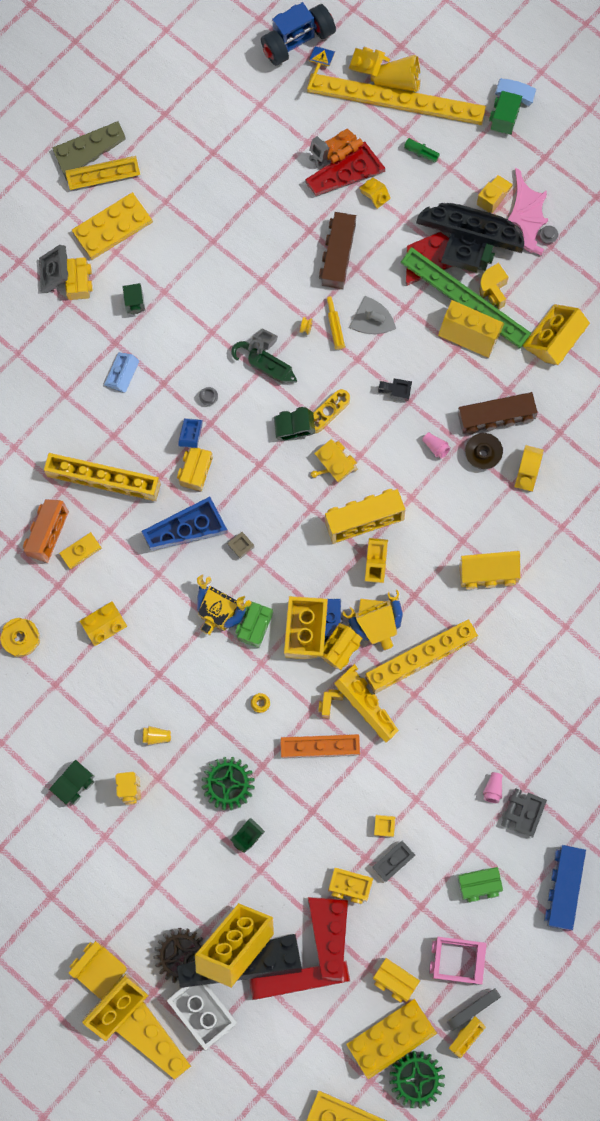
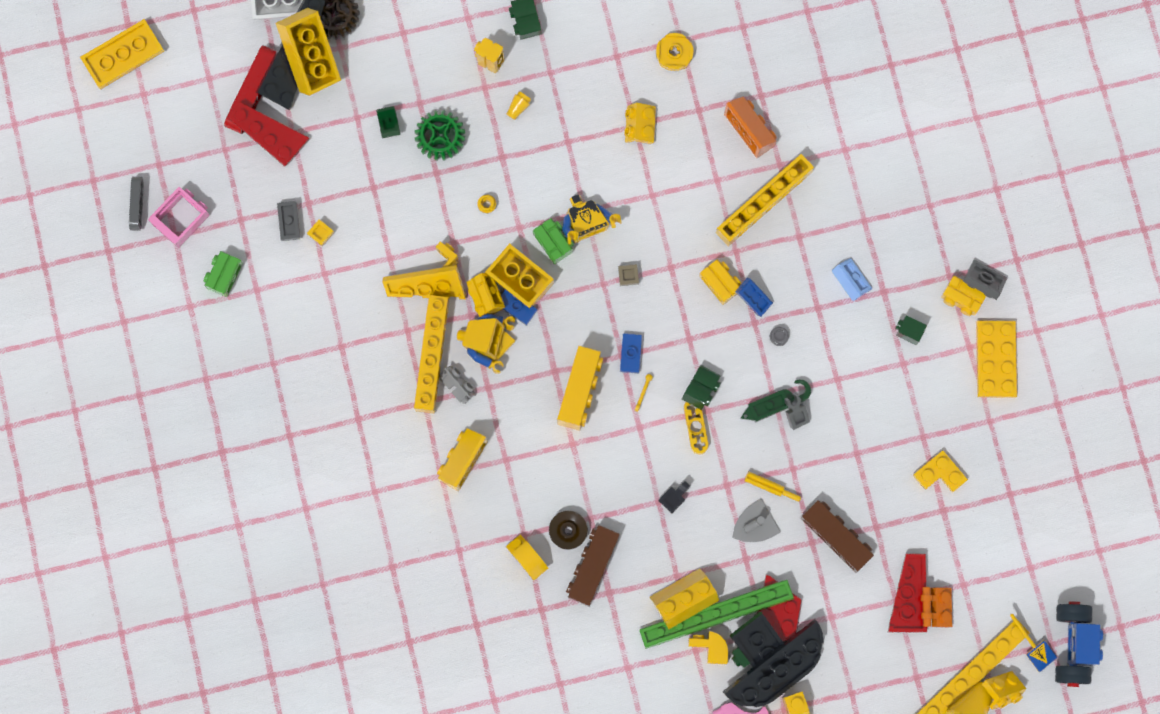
camera: 120 degrees right, 5 degrees up
olive wing [52,121,126,181] -> none
yellow plate [59,532,102,570] -> none
yellow plate [65,156,140,190] -> none
blue wedge [142,496,228,551] -> none
orange plate [281,734,360,758] -> none
yellow bush [300,317,313,335] -> none
flat silver plate [309,136,329,168] -> none
yellow bracket [314,439,358,482] -> none
yellow bracket [328,868,373,904] -> none
yellow plate [346,999,437,1080] -> none
yellow bracket [359,177,391,209] -> none
yellow brick [365,538,388,583] -> none
yellow brick [373,958,420,1003] -> none
green gear [389,1051,445,1109] -> none
green axle [404,138,440,162] -> none
bright pink cone [422,432,451,459] -> none
yellow plate [449,1016,486,1058] -> none
bright pink cone [483,772,503,803] -> none
dark grey plate [501,788,547,838] -> none
yellow slope [523,304,590,365] -> none
blue brick [544,845,586,931] -> none
none -> light grey hinge [439,366,477,404]
none -> blue plate [620,334,642,374]
none -> yellow plate [913,450,968,493]

